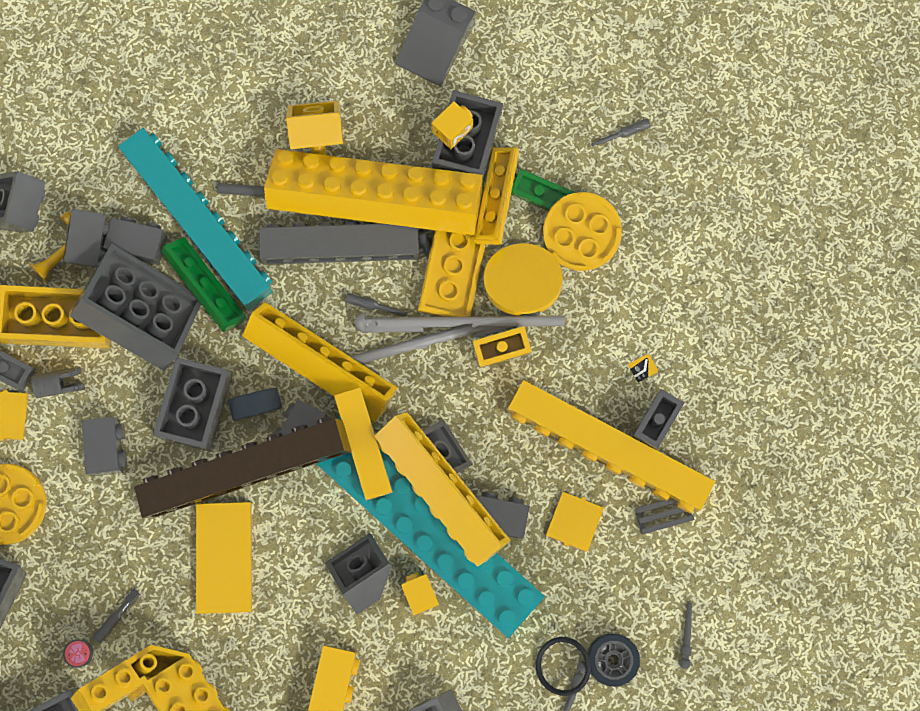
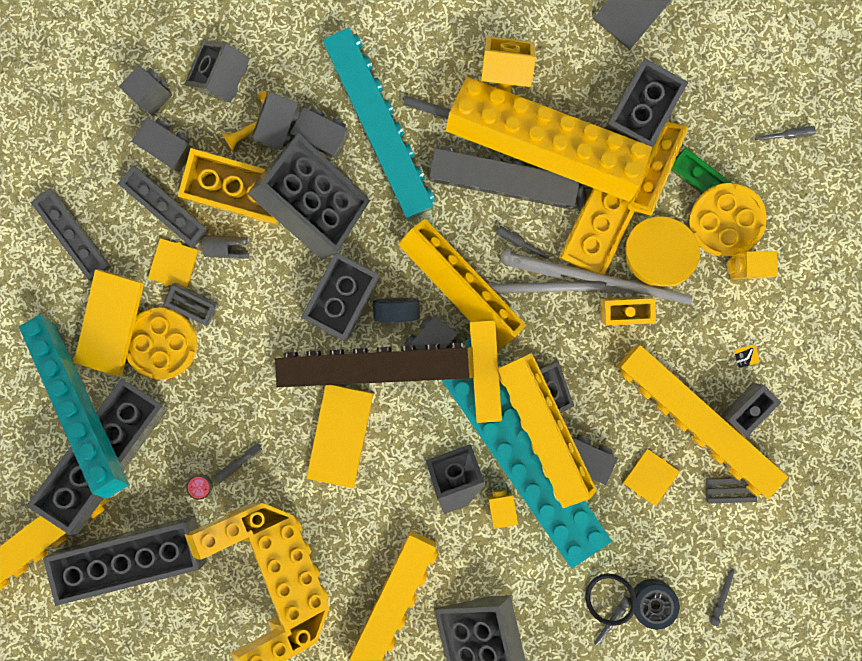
camera: 15 degrees right, 10 degrees up
dark grey brick [81,417,127,477] -> none
green plate [161,237,246,333] -> none
yellow brick [432,102,473,149] -> none
none -> dark grey tile [163,282,219,326]
none -> yellow brick [727,251,778,280]

